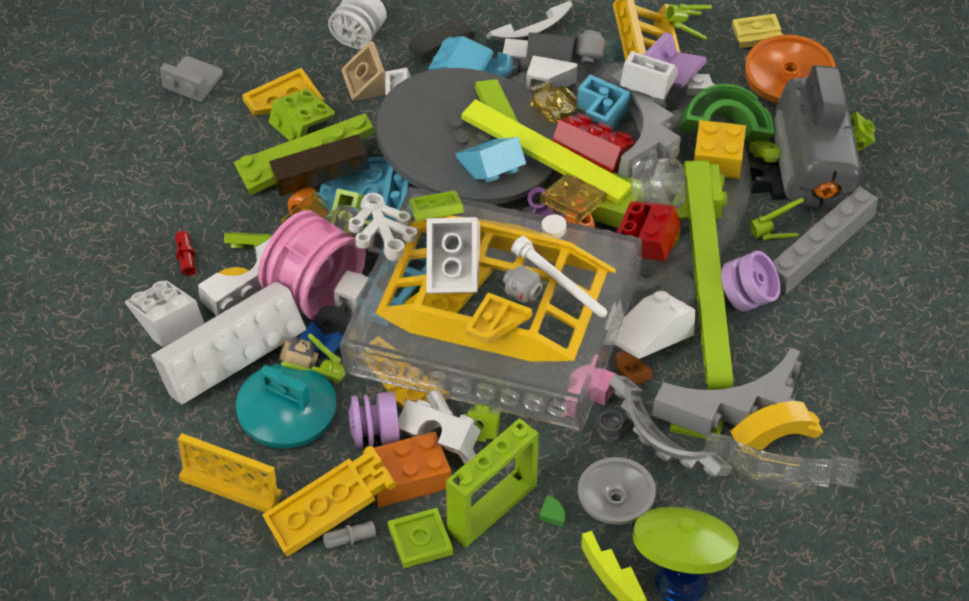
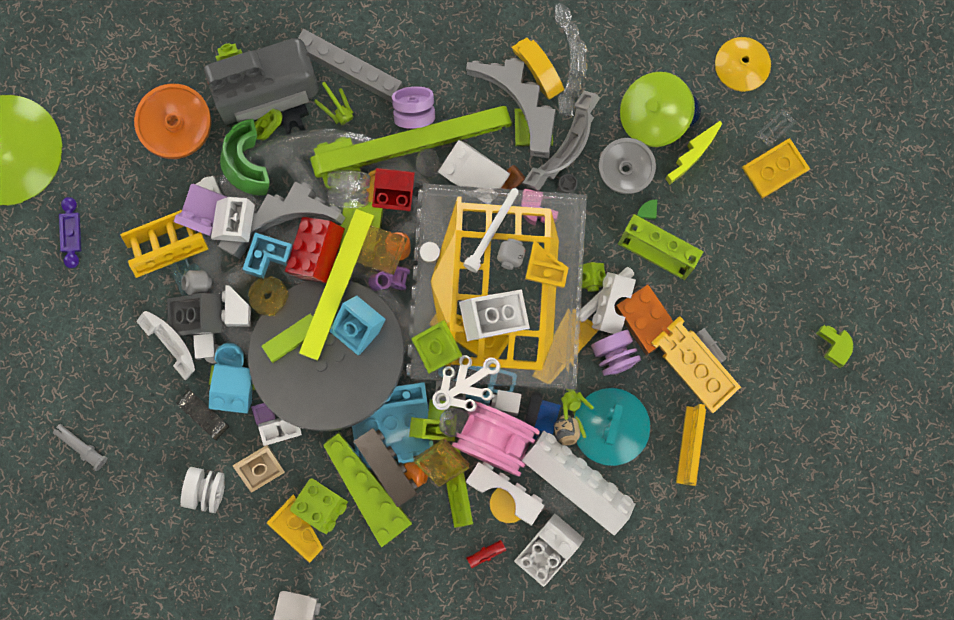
camera: 110 degrees left, 30 degrees up
lime plate [388,508,453,569] -> none
lime plant [665,4,712,40] -> none
yellow brick [694,120,746,179] -> none
light yellow plate [732,14,783,49] -> none

